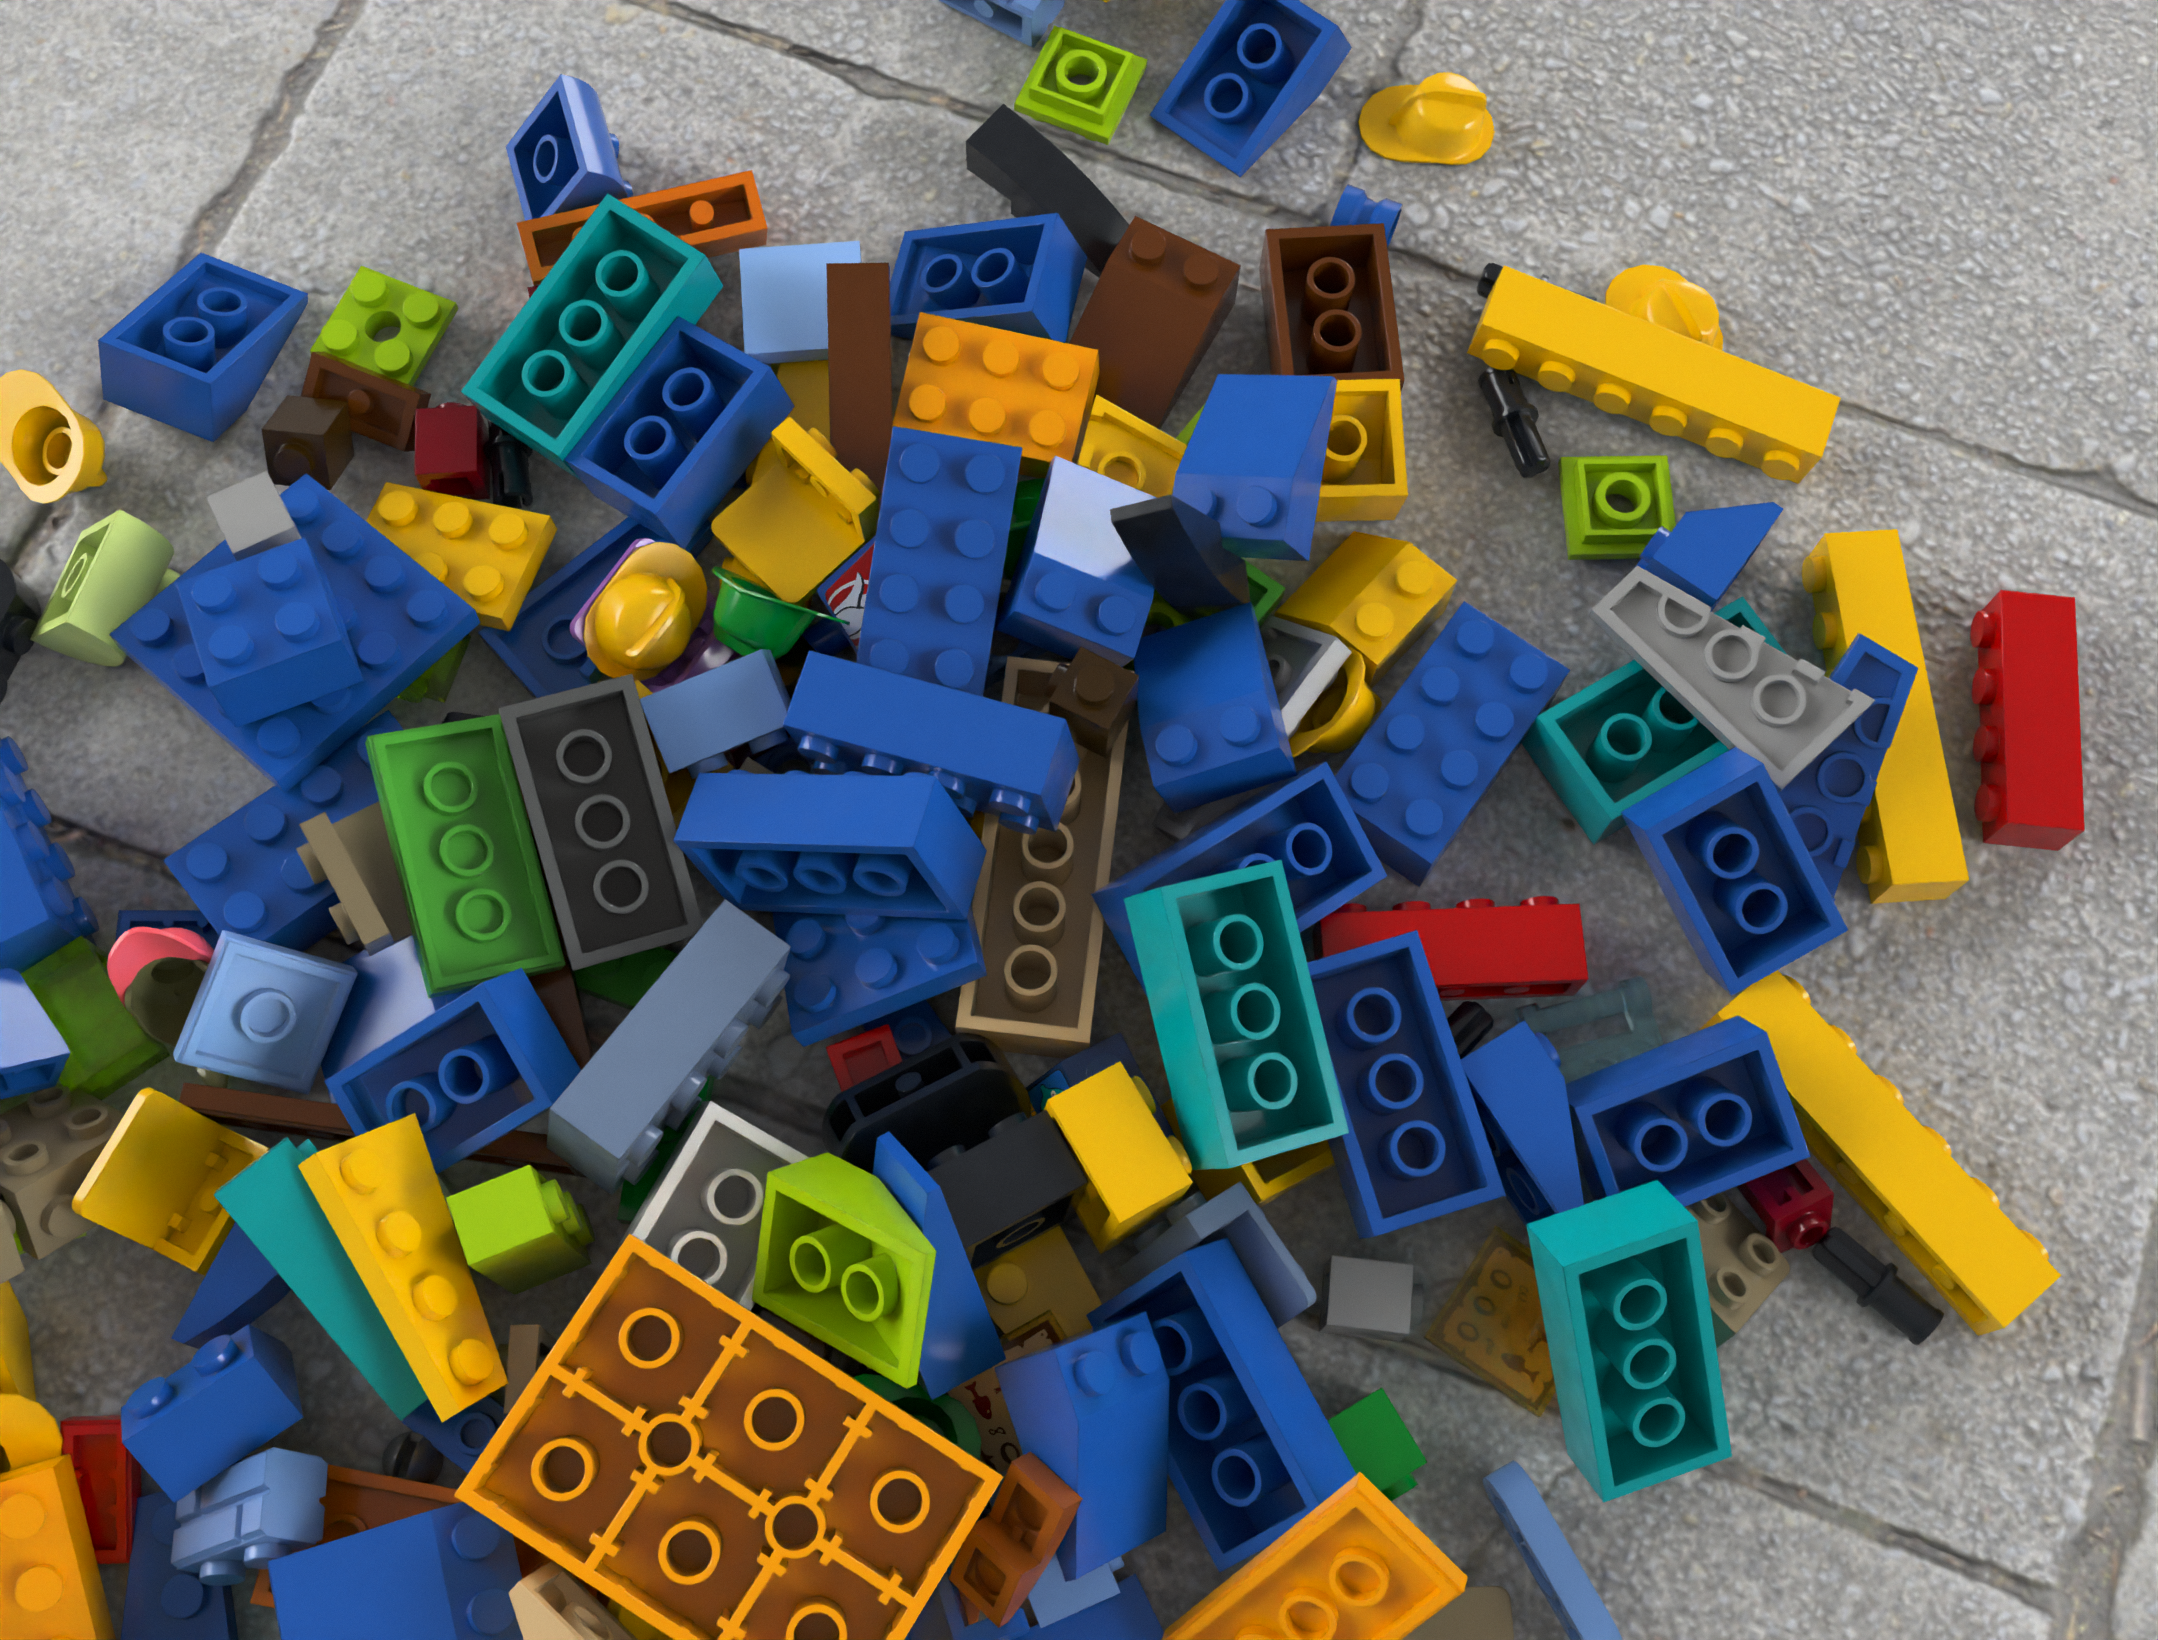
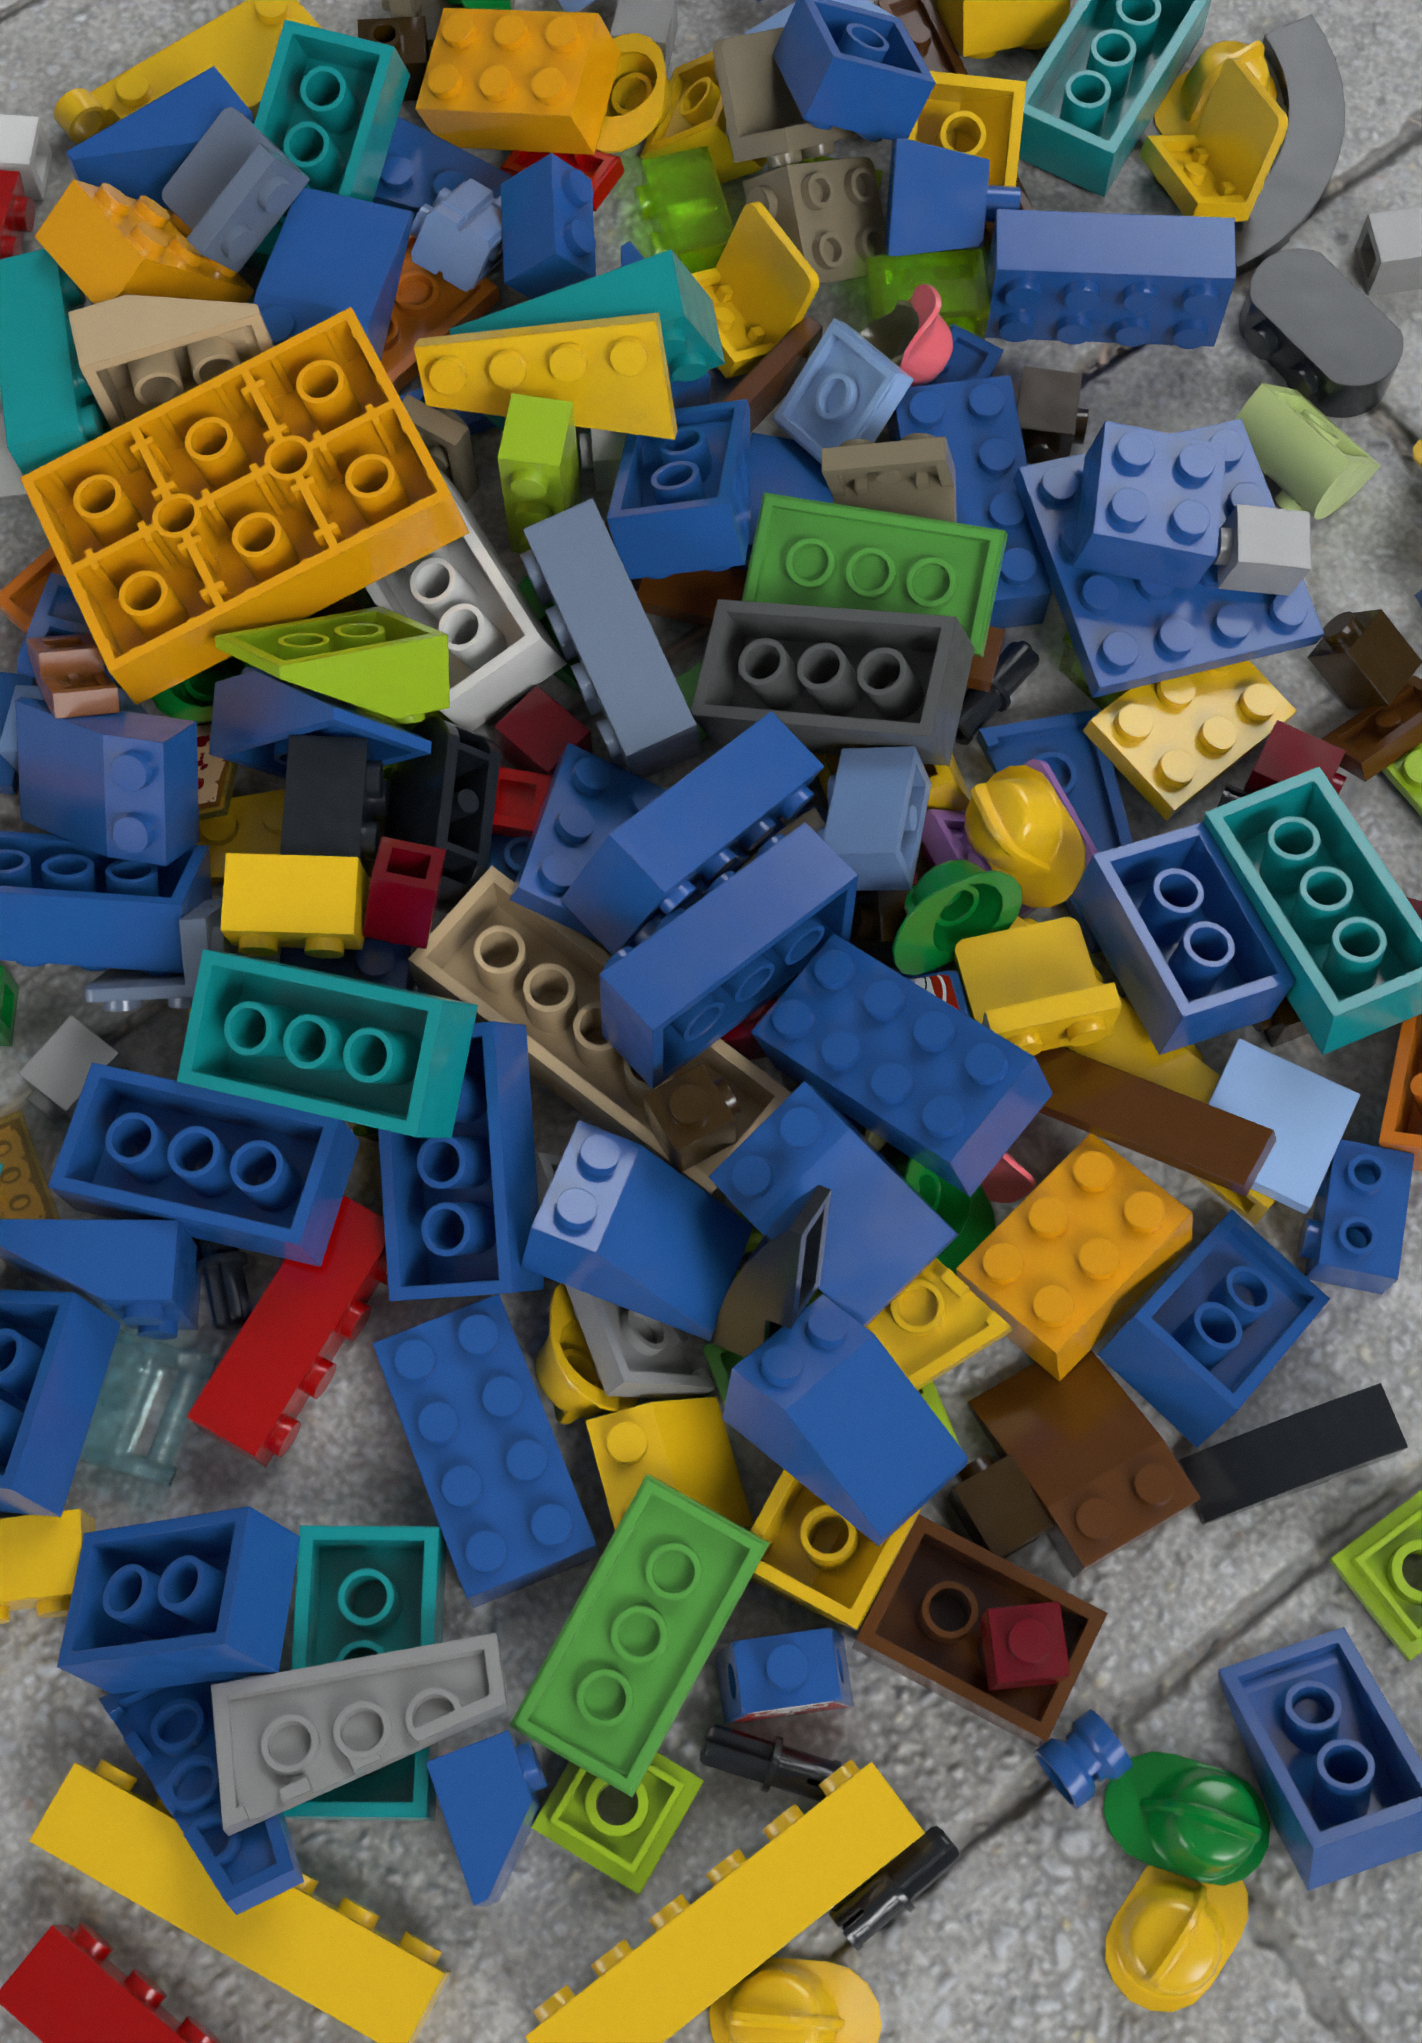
camera: 125 degrees right, 0 degrees up
none -> dark red brick [362,837,446,949]
none -> dark red brick [494,685,593,776]
none -> bright green tile [509,1474,770,1797]
none -> clear neon green brick [634,146,734,273]
none -> blue torso [715,1628,854,1725]
none -> dark brown brick [947,1454,1054,1559]
none -> dark red brick [979,1601,1070,1691]
none -> dark brown brick [1016,366,1089,464]
none -> green piece [1104,1751,1270,1886]
none -> blue brick [1298,1139,1414,1295]

